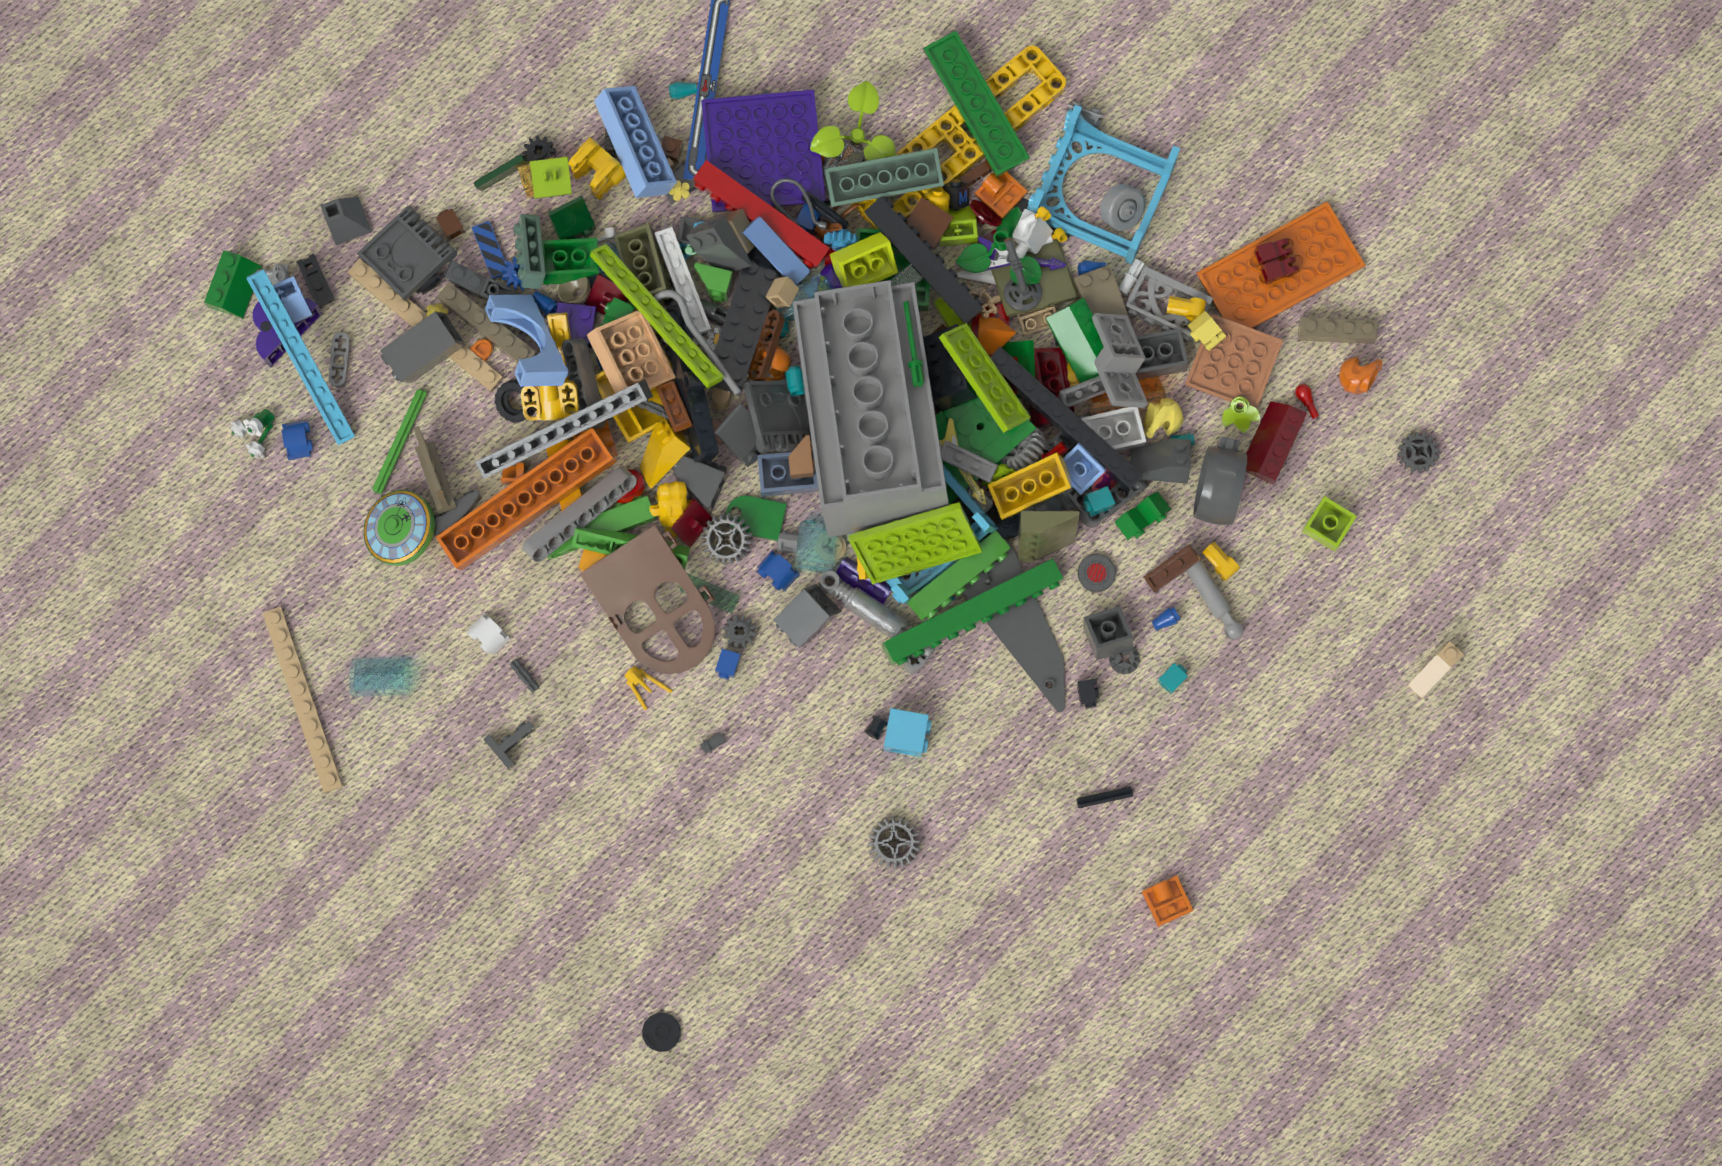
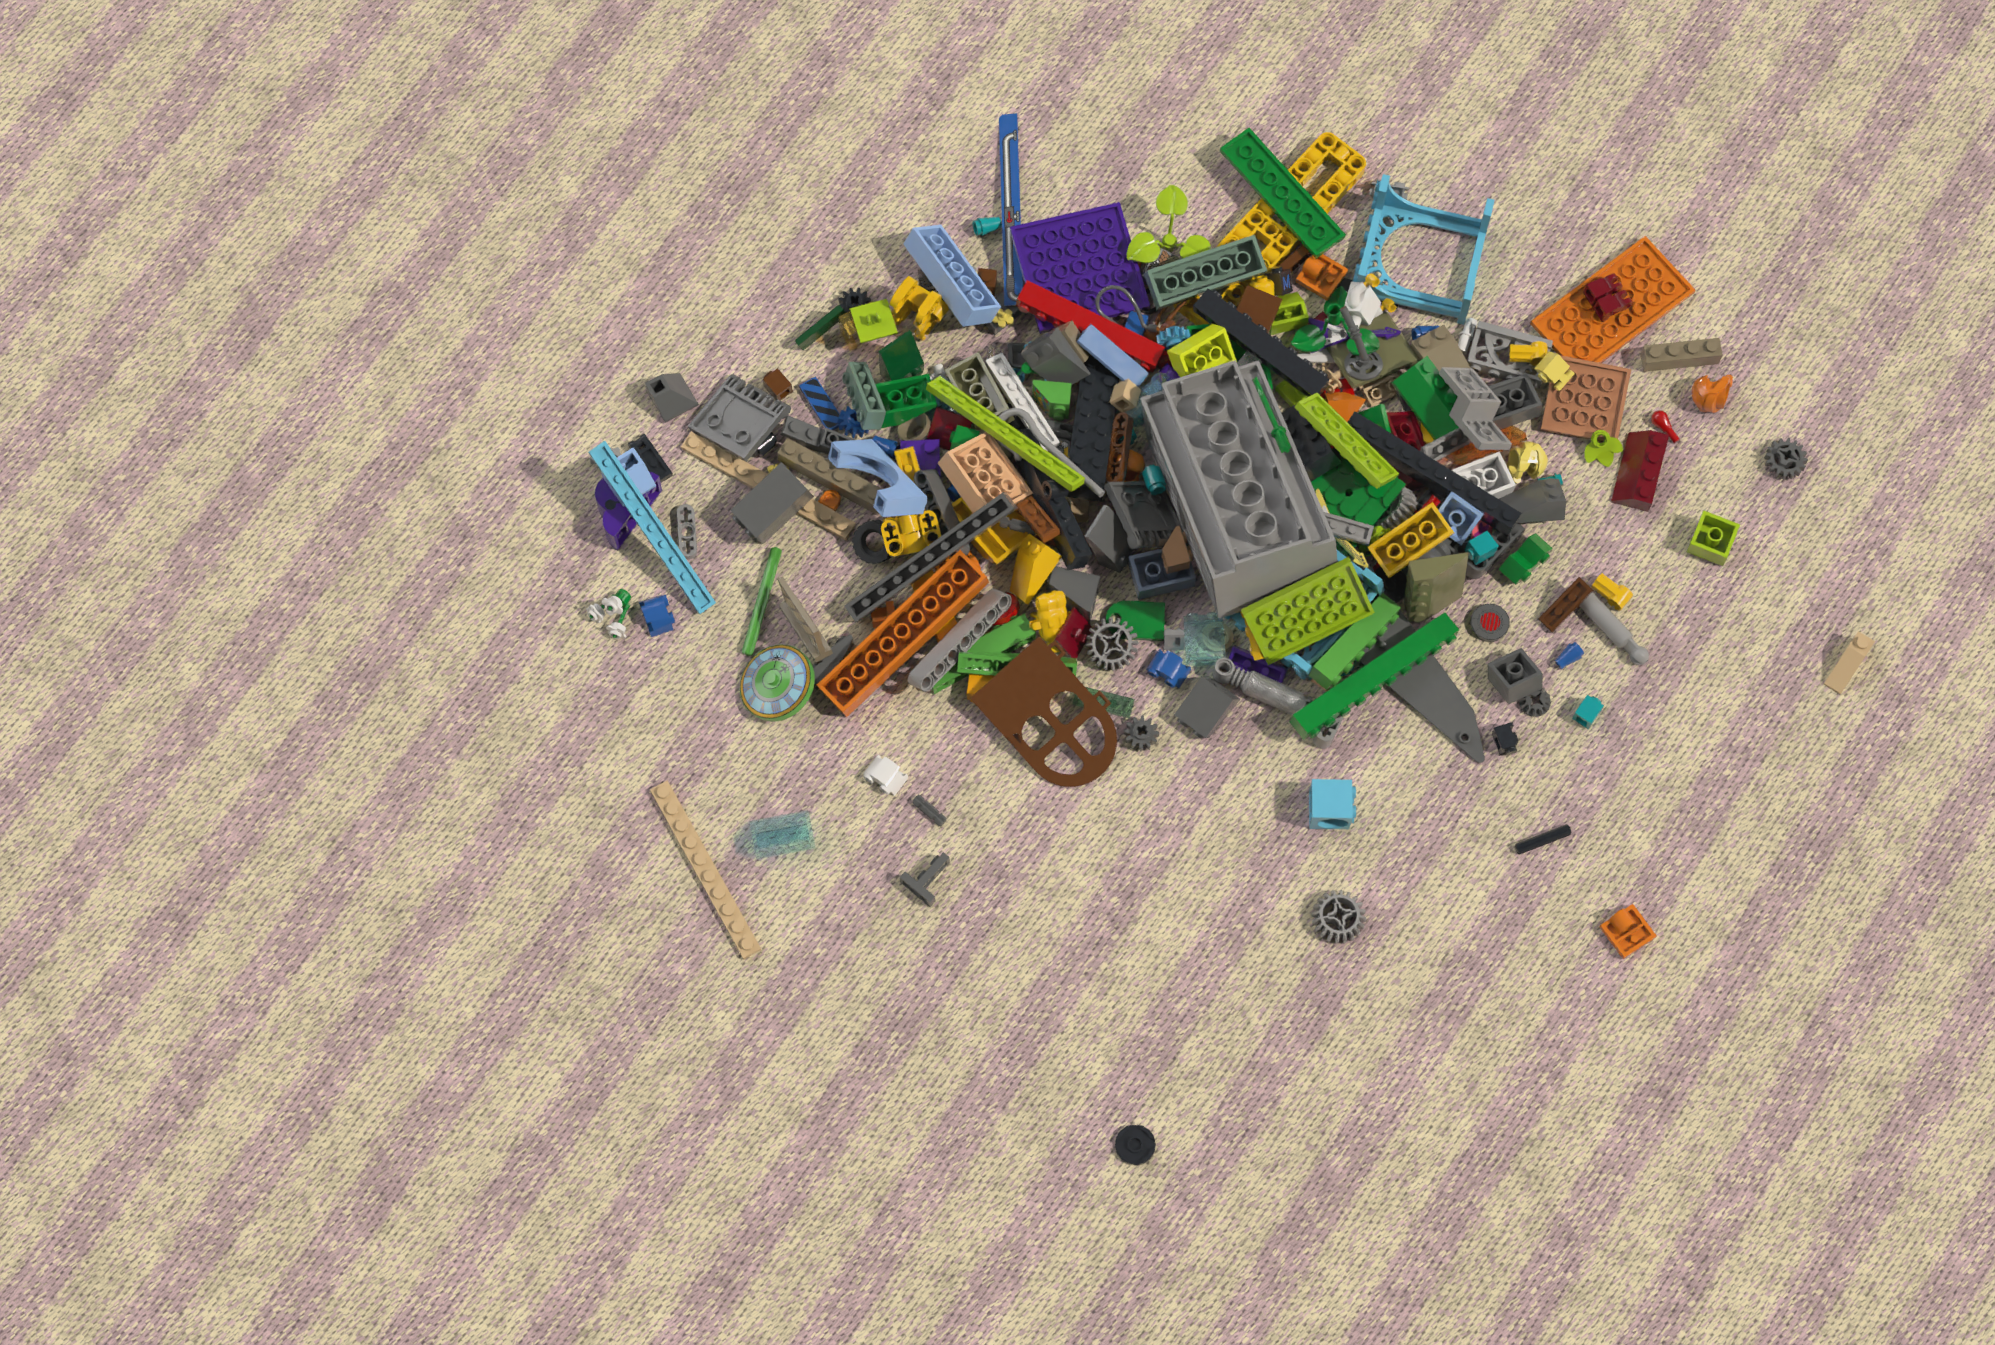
camera: 10 degrees left, 10 degrees down
green slope [204,250,262,319] -> none
yellow plant [624,666,672,710] -> none
dark grey pin [700,732,726,754] -> none
blue brick [715,649,741,680] -> none
black axle [802,191,849,229] -> none
black bush [864,715,888,740] -> none
dark red dish [970,200,1002,227] -> none
light grey wheel [1100,184,1145,231] -> none
dark grey cylinder [1193,436,1247,525] -> none

